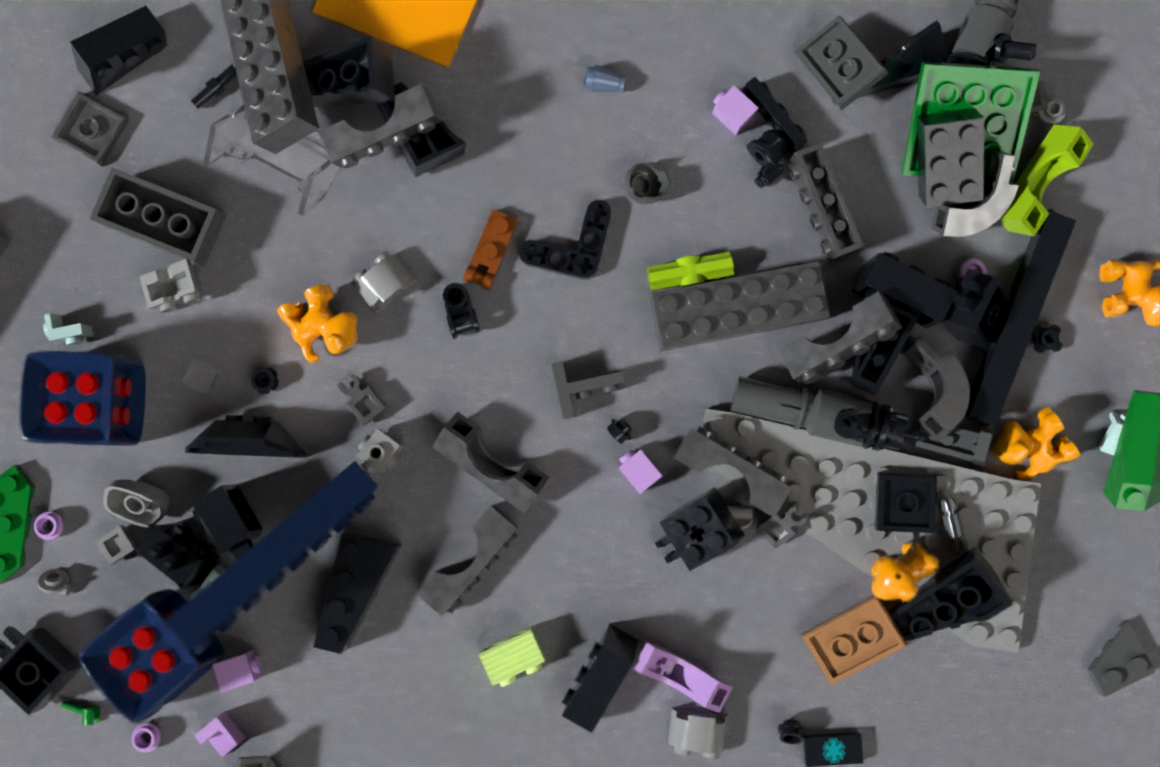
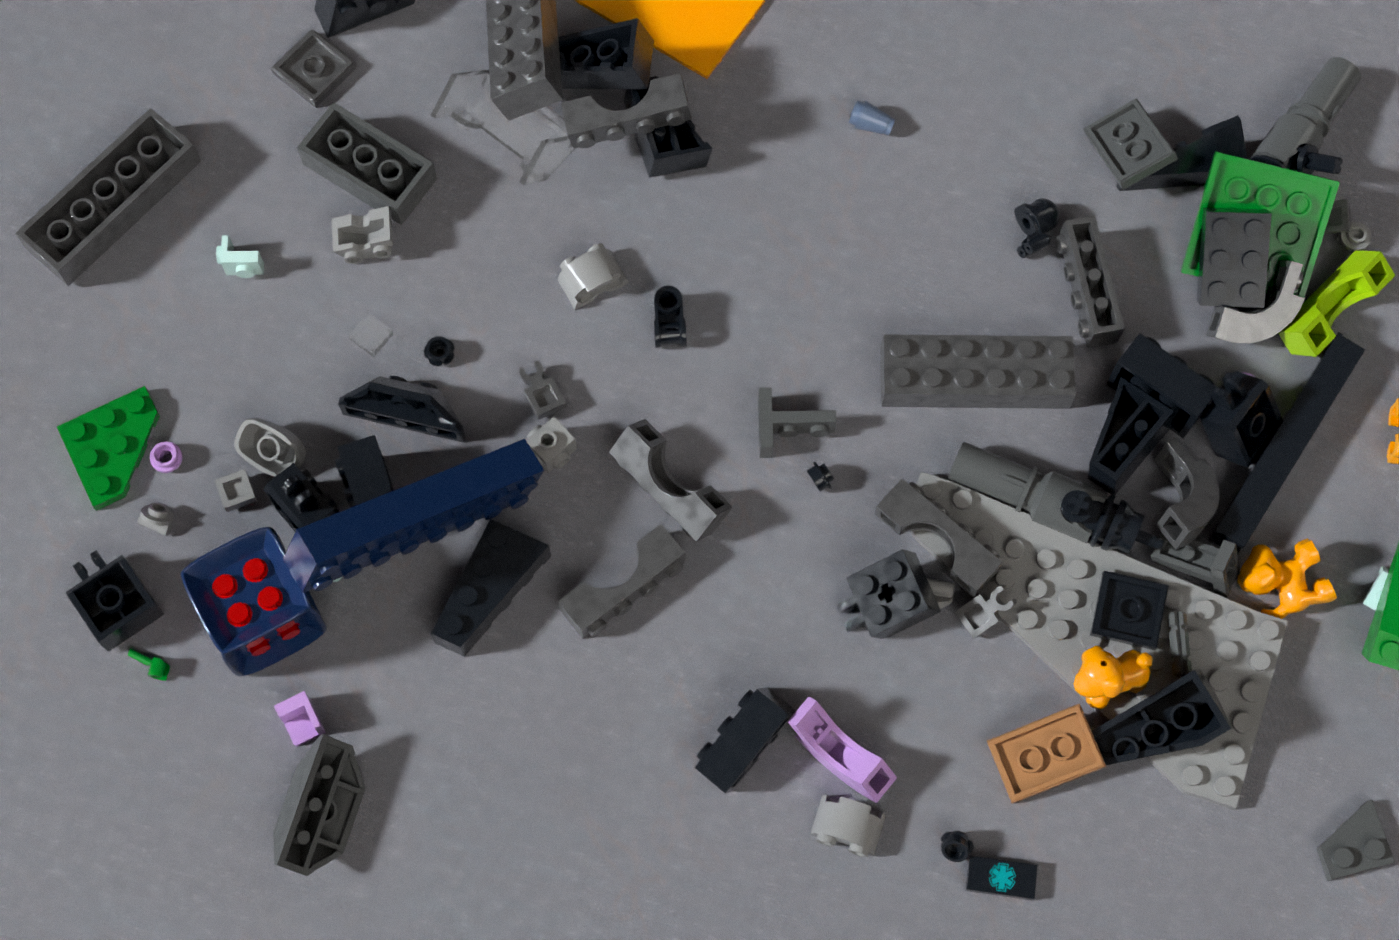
camera: 10 degrees right, 15 degrees down
dark blue piece [20,351,146,446] -> none
lavender plate [131,723,161,753] -> none
black bar [191,64,237,109] -> none
lavender brick [212,649,263,692] -> none
light orange animal [276,284,358,363] -> none
dark orange plate [463,209,519,291] -> none
yellowish green brick [479,626,546,687] -> none
black beam [519,200,611,280] -> none
lavender brick [618,449,662,494] -> none
dark grey hair [624,162,670,204] -> none
lime piece [647,252,734,292] -> none
lavender brick [712,86,758,135] -> none
black plate [742,77,808,154] -> none
flat silver arch [779,292,903,385] -> none
black plate [1032,324,1062,353] -> none

